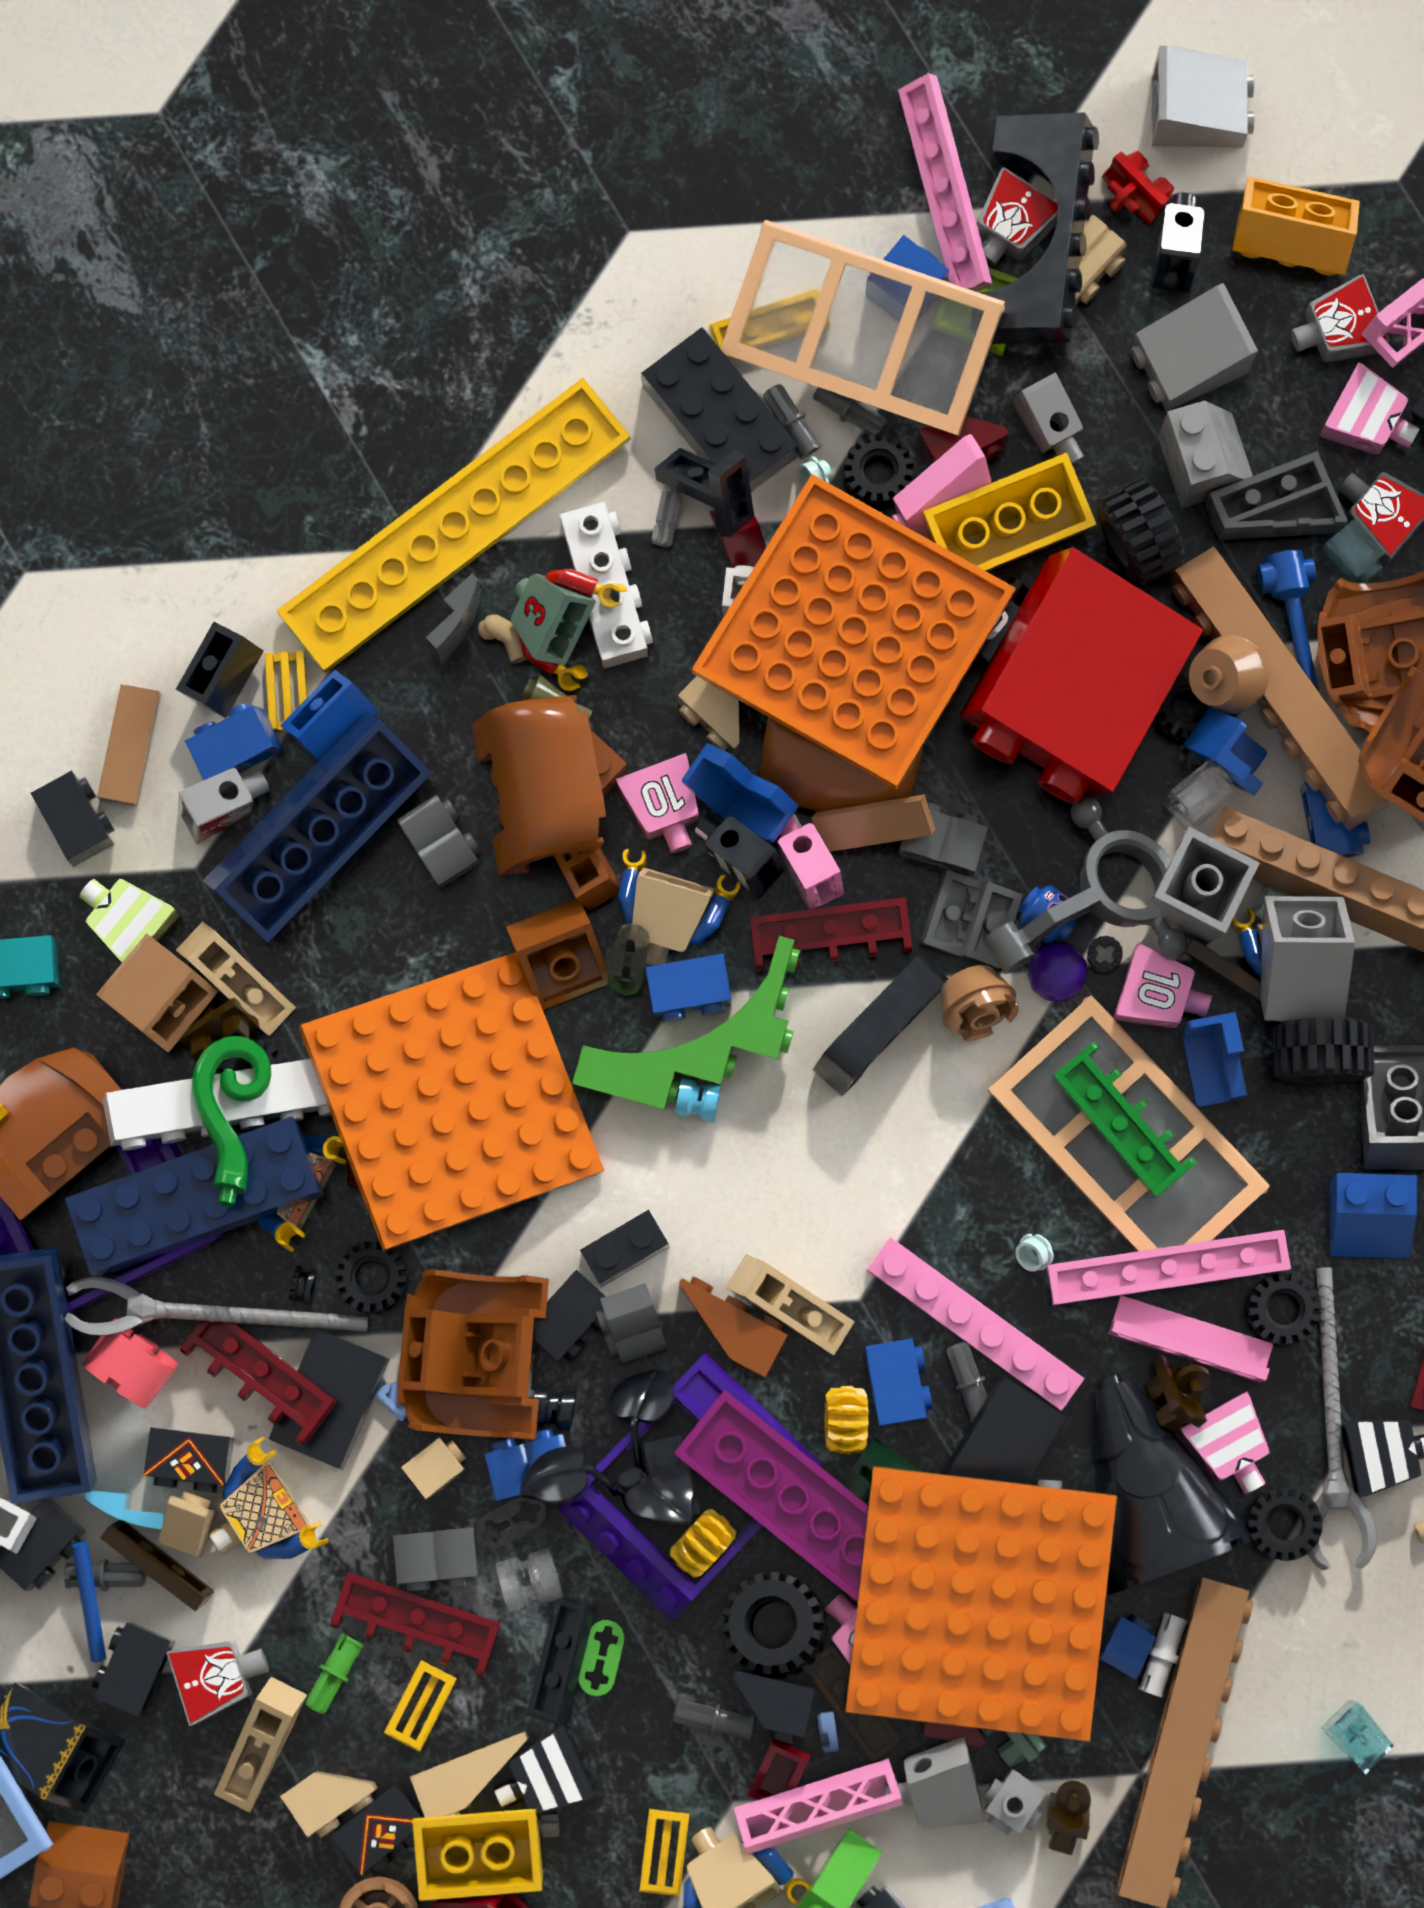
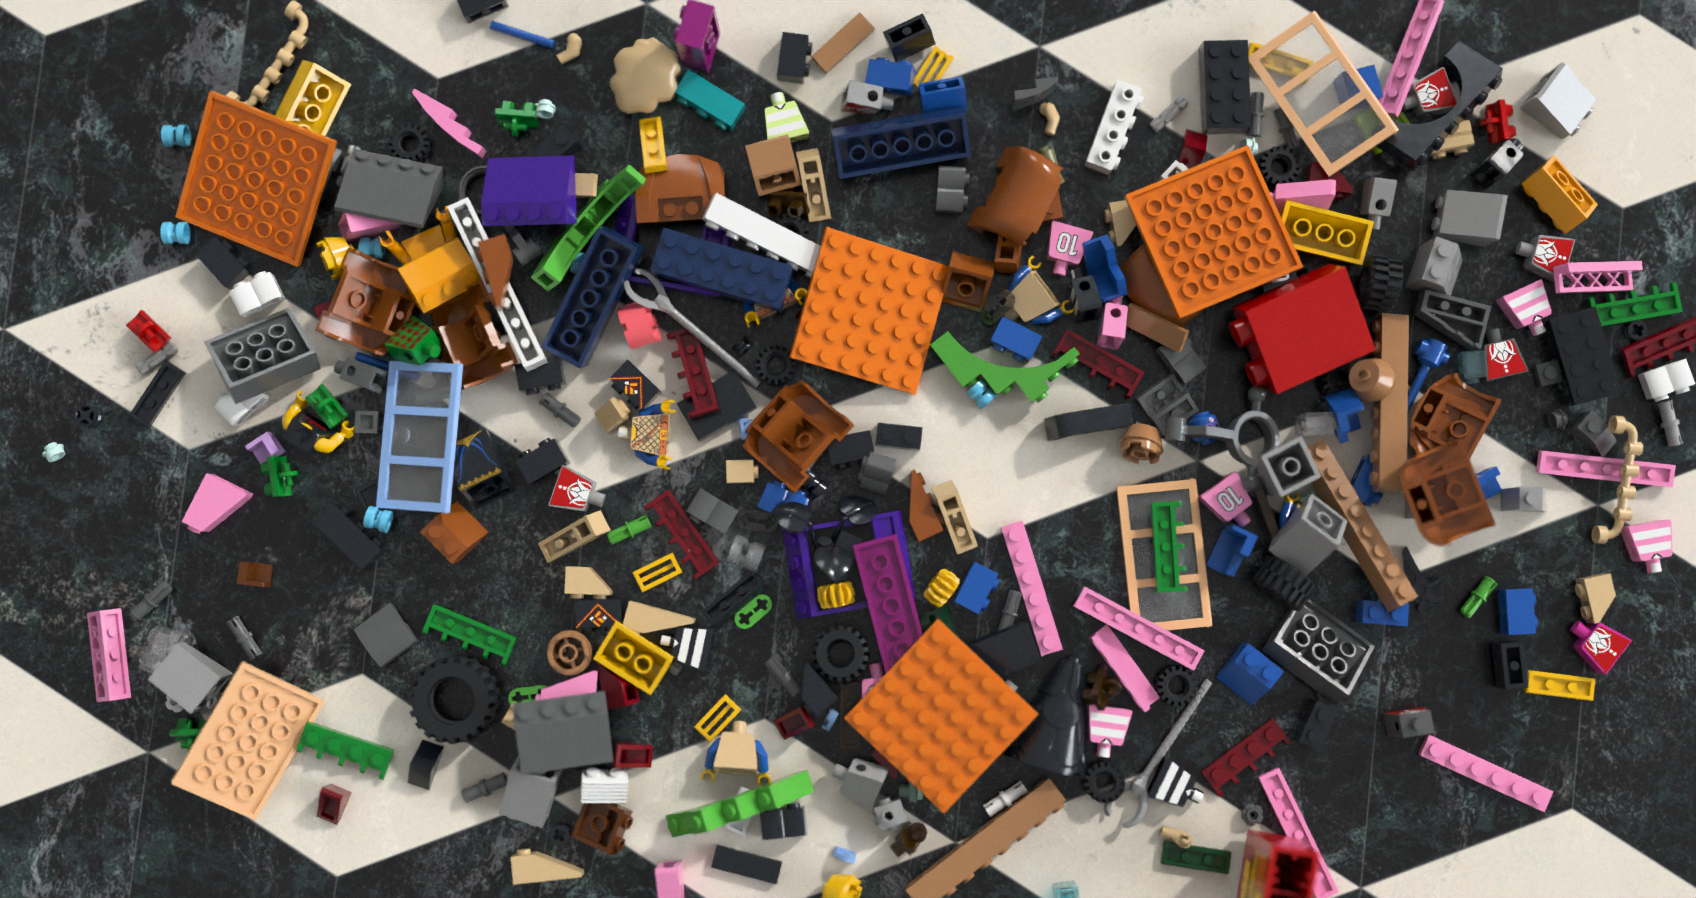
camera: 35 degrees right, 5 degrees up
blue bar [72,1542,107,1662] -> none
medium azure slope [85,1491,165,1530] -> none
dark brown tile [100,1519,214,1612] -> none
green plant [191,1036,272,1207] -> none
yellow plate [277,378,631,674] -> none
sand green torso [511,569,627,691] -> none
black bracket [654,448,755,537] -> none
bright pink fence [734,1759,903,1854] -> none
light aqua plate [1016,1234,1054,1272] -> none
dark purple hair [1027,941,1088,1002] -> none
black bush [1087,935,1123,973] -> none
dark blue slope [1099,1613,1156,1680] -> none

